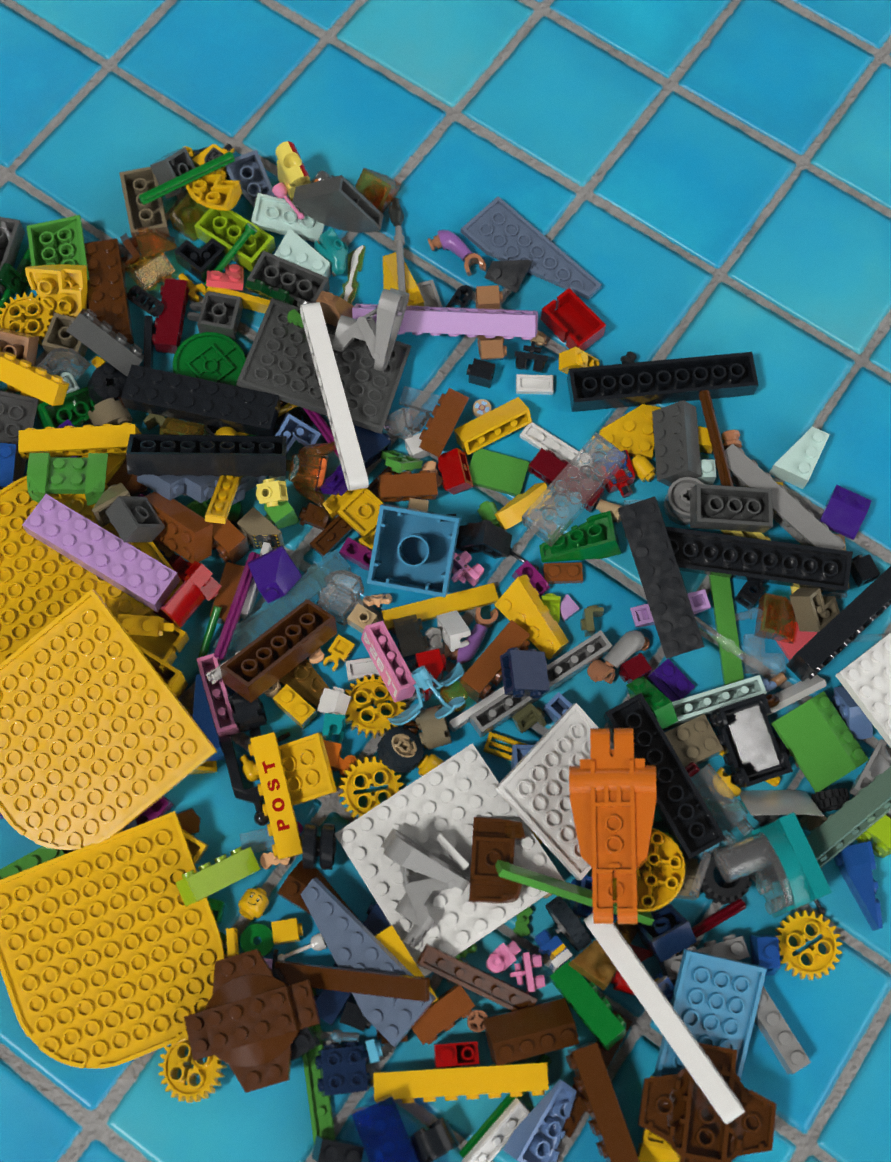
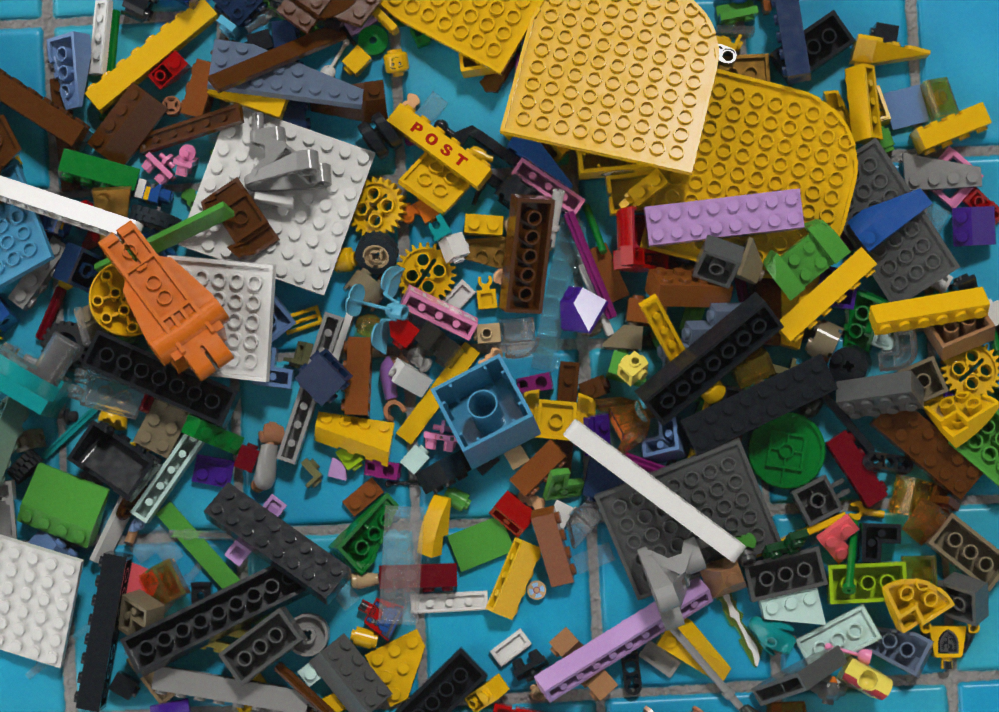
camera: 145 degrees right, 15 degrees up
green axle [139,152,235,205] -> none
lime brick [176,847,261,906] -> none
black brick [466,358,496,388] -> none
white sticker [739,790,824,816] -> none
none -> light aqua brick [400,445,430,475]

